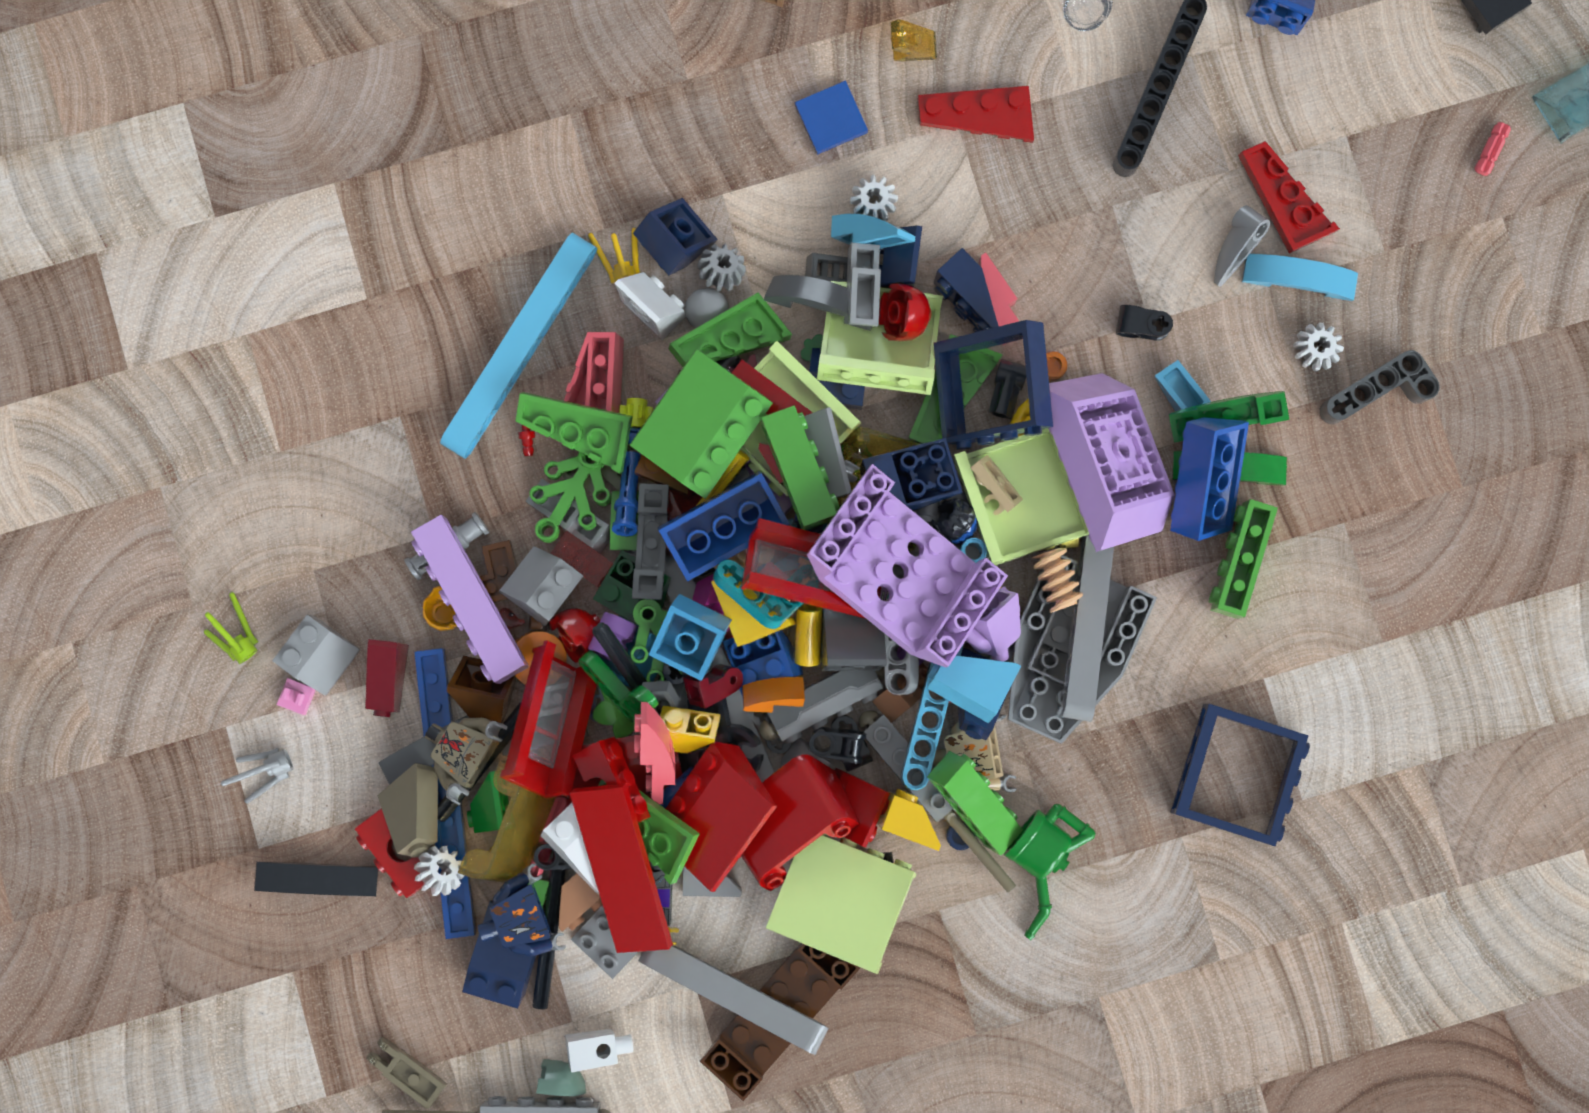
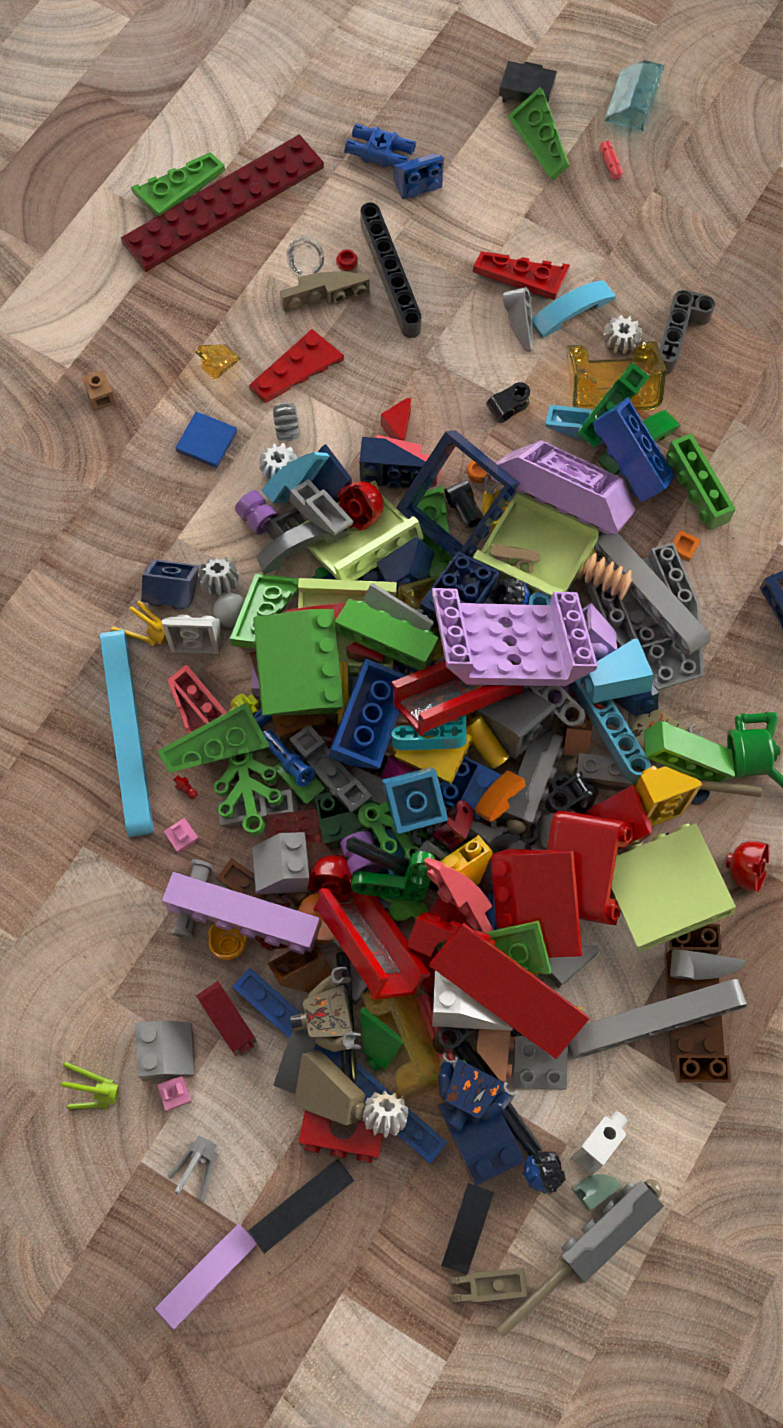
camera: 45 degrees left, 15 degrees down
none -> lavender slope [154,1224,257,1331]
none -> bright pink tile [163,818,199,854]
none -> medium lavender wheel [235,490,279,535]
none -> light grey gear [273,402,300,442]
none -> dark tan slope [280,271,370,311]
none -> red plate [336,249,358,271]
none -> dark blue slope [376,537,435,598]
none -> red slope [381,398,412,441]
none -> black slope [441,1183,494,1275]
none -> bright green wing [507,87,570,180]
none -> black piece [522,1151,566,1194]
none -> clear yellow windscreen [566,341,666,411]
none -> light grey piece [670,950,746,980]
none -> orange plate [672,530,701,562]
none -> red cylinder [726,841,770,892]

